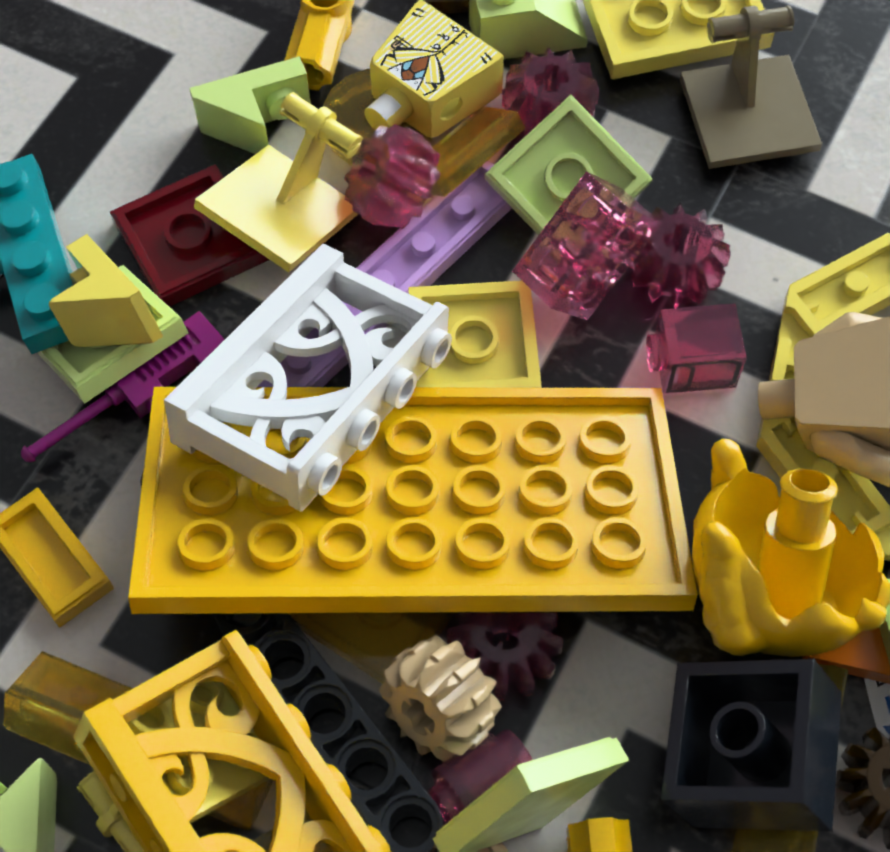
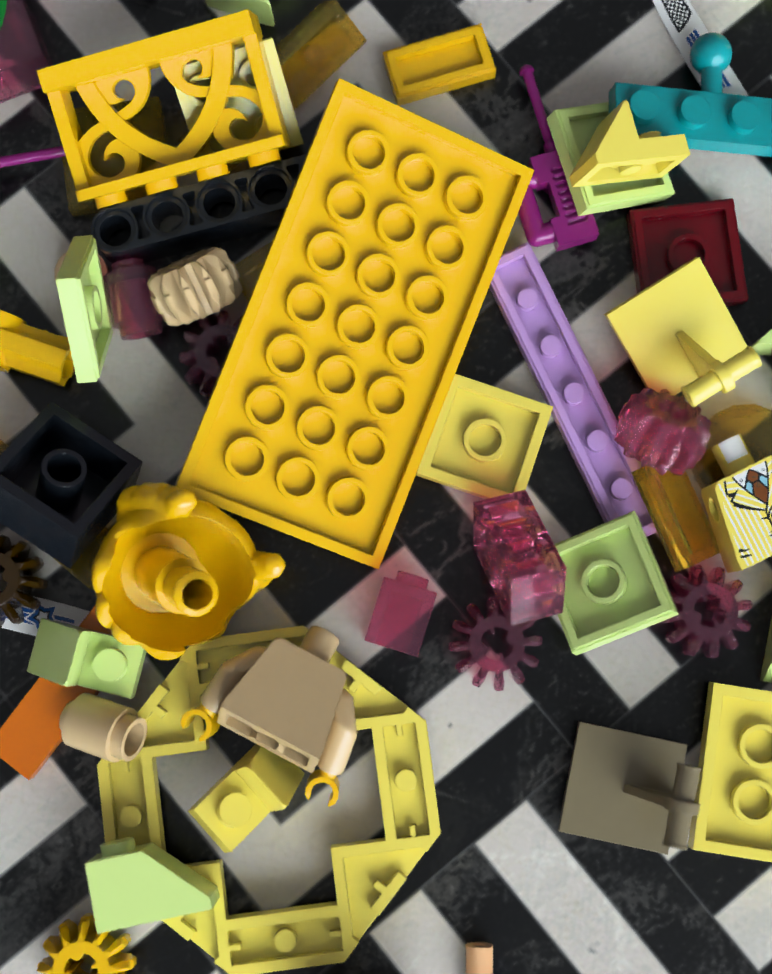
camera: 115 degrees right, 20 degrees up
white fence [164,244,452,512] -> none

